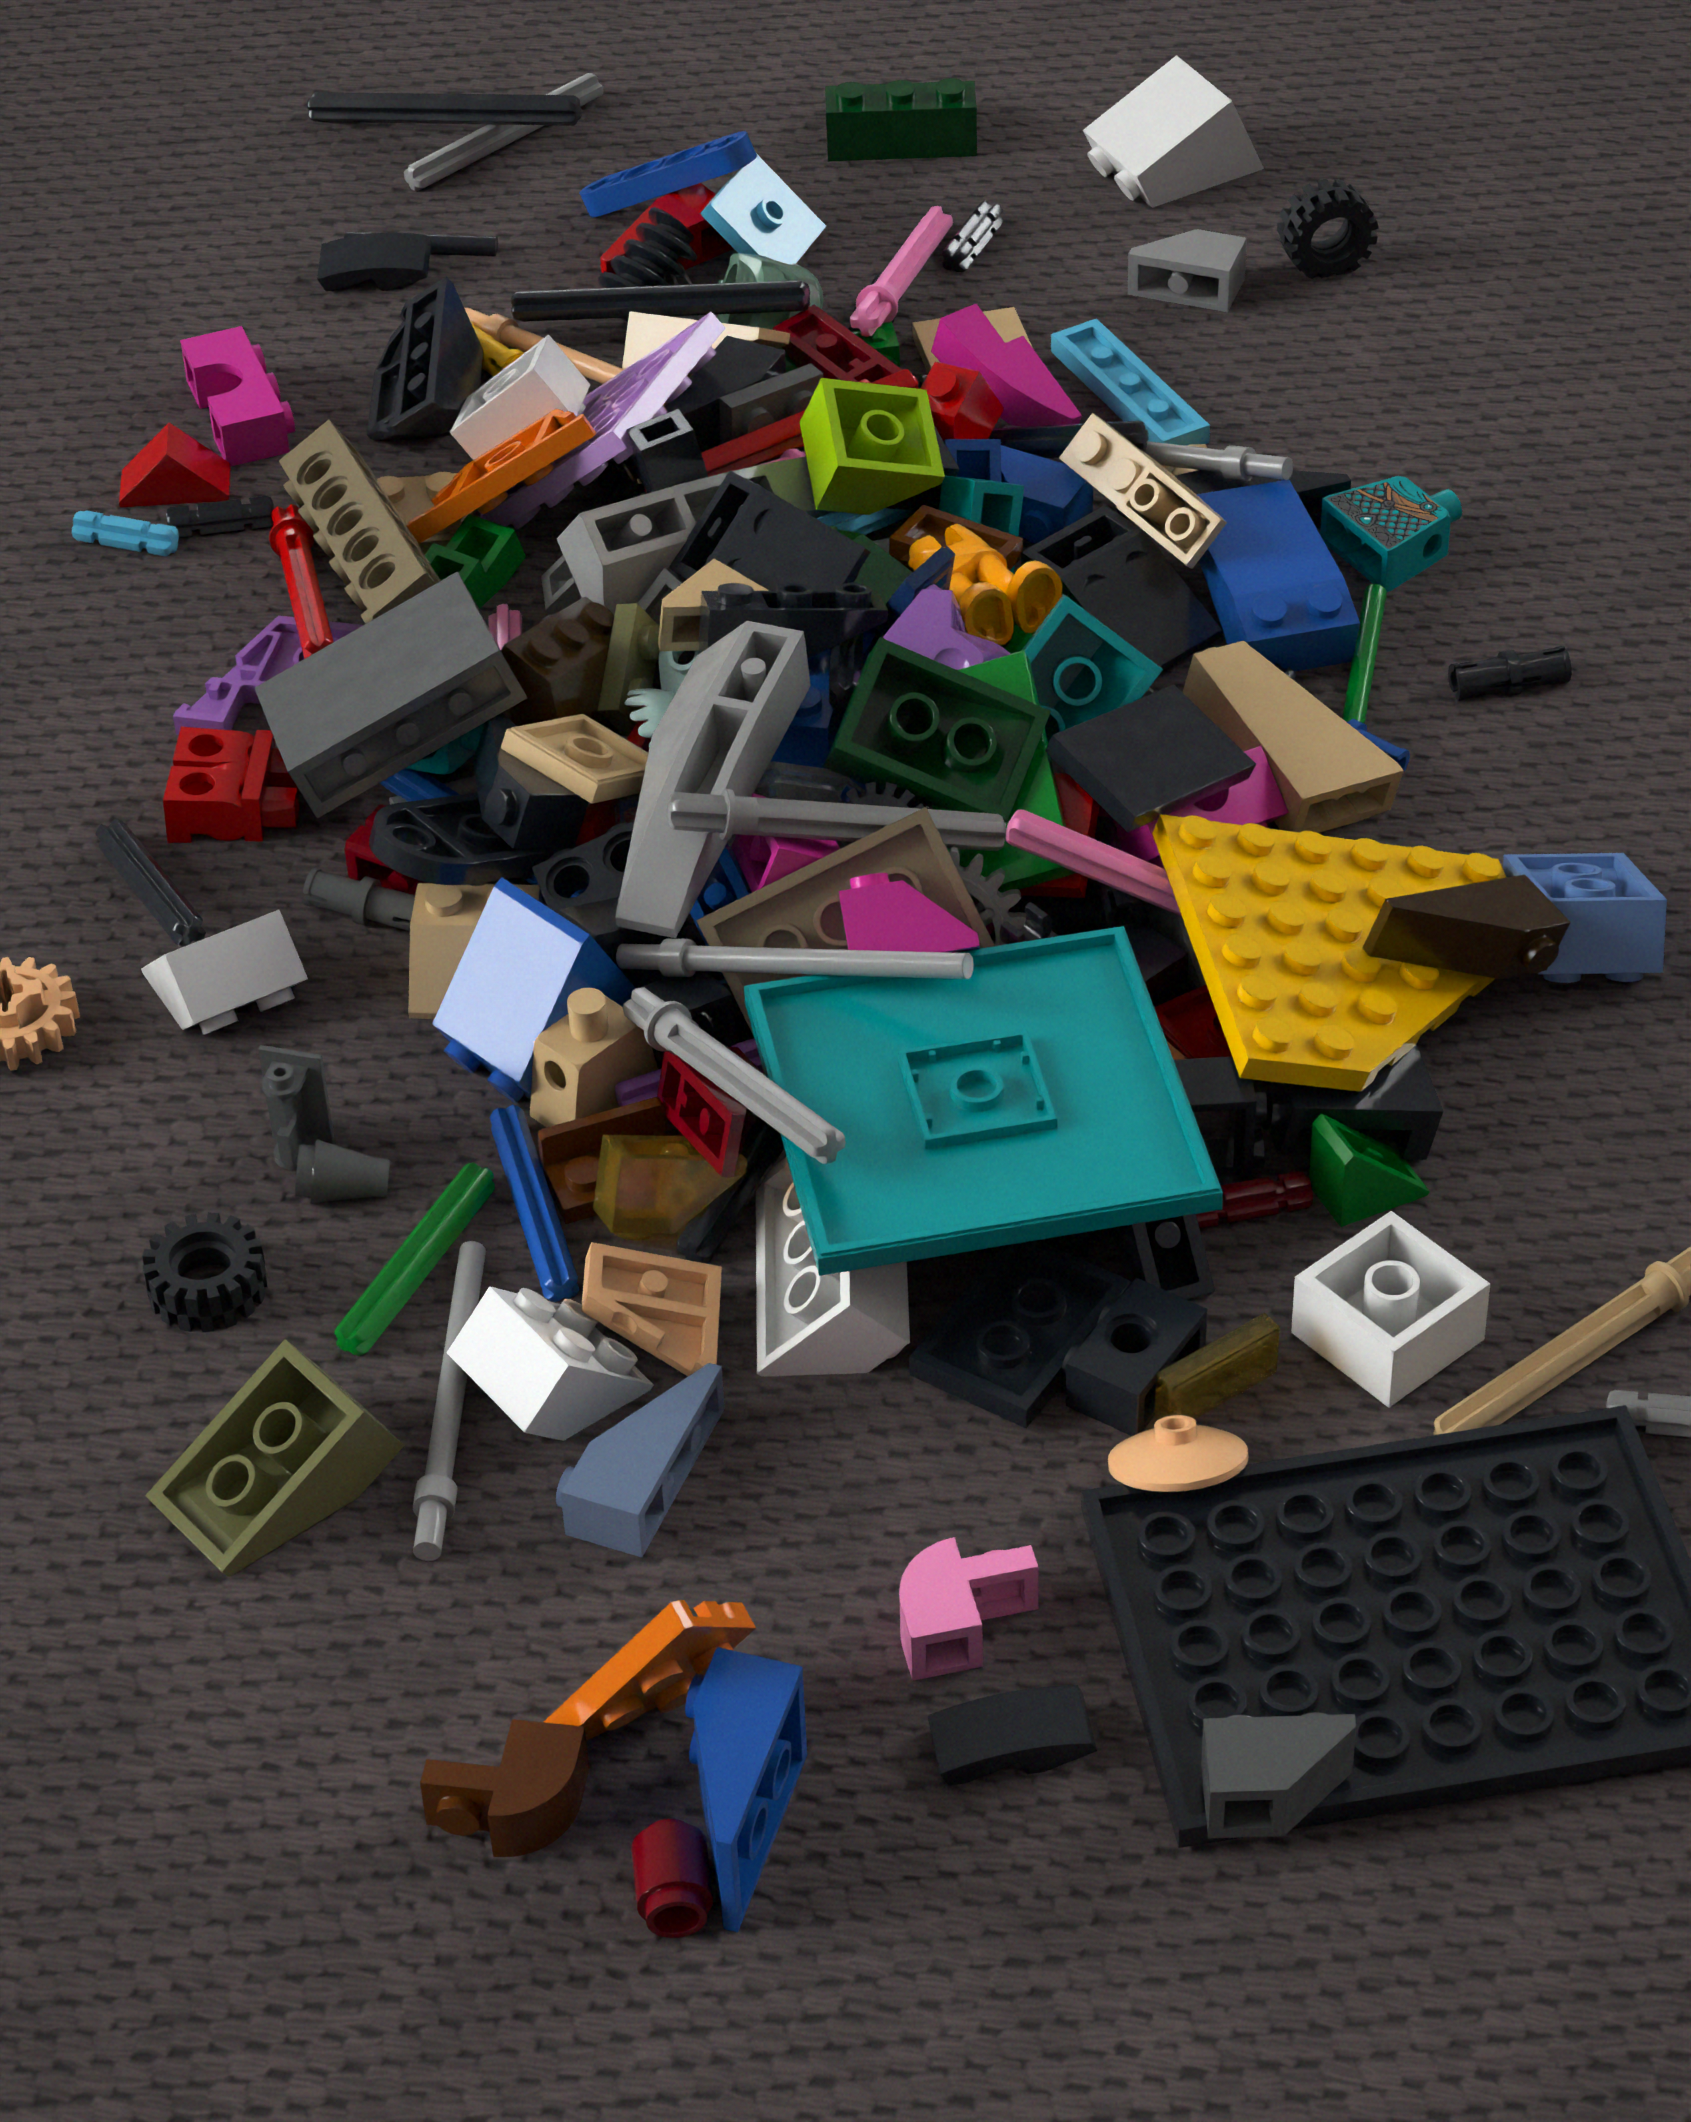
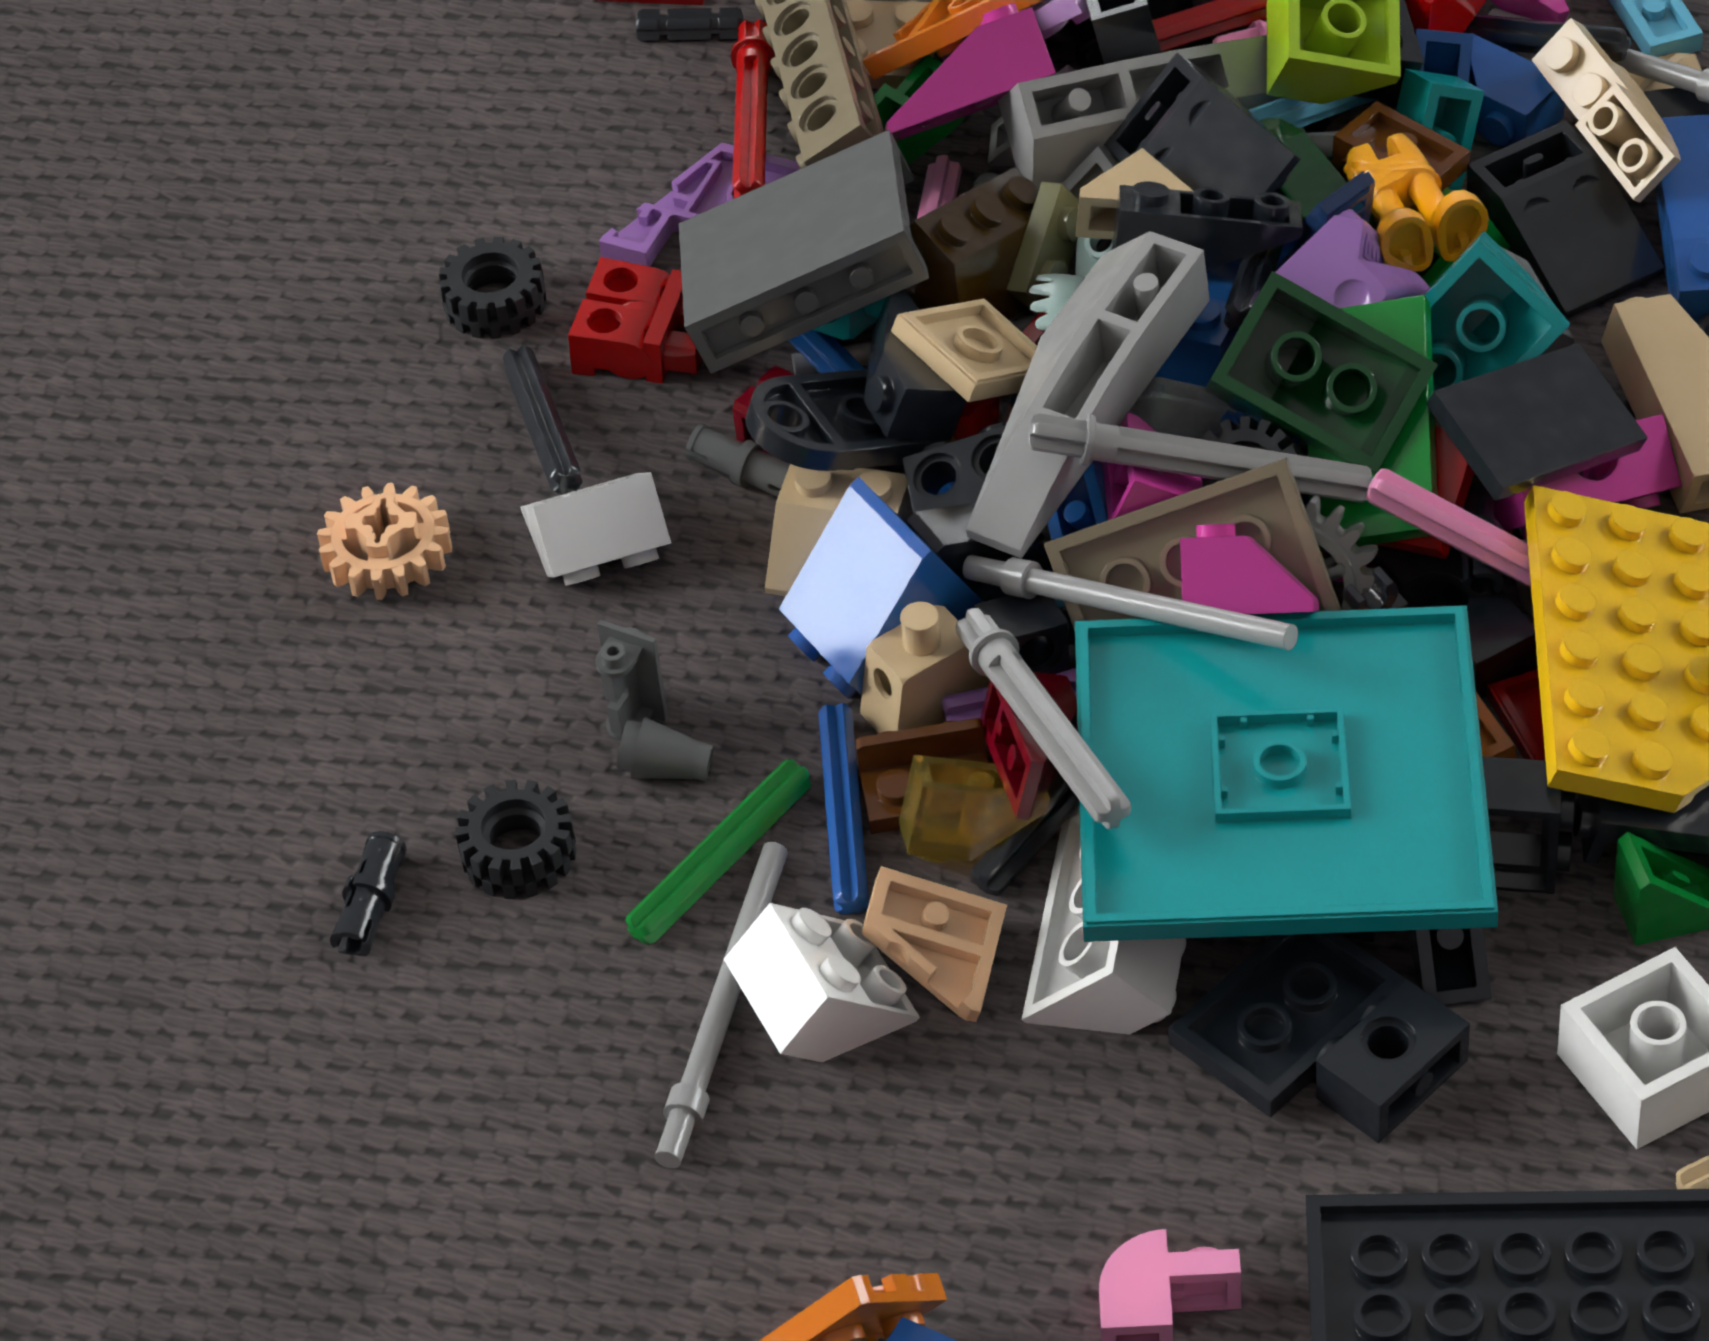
camera: 15 degrees right, 5 degrees up
medium azure axle [72,511,179,556] -> none
olive slope [145,1339,405,1577] -> none
sand blue slope [556,1363,725,1557] -> none
light nougat dish [1108,1415,1248,1492] -> none
clear yellow tile [1155,1313,1280,1420] -> none
dark red axle [1196,1171,1313,1228] -> none
none -> black pin [330,831,407,957]
none -> black tyre [439,237,547,339]
none -> dark pink slope [885,3,1056,142]

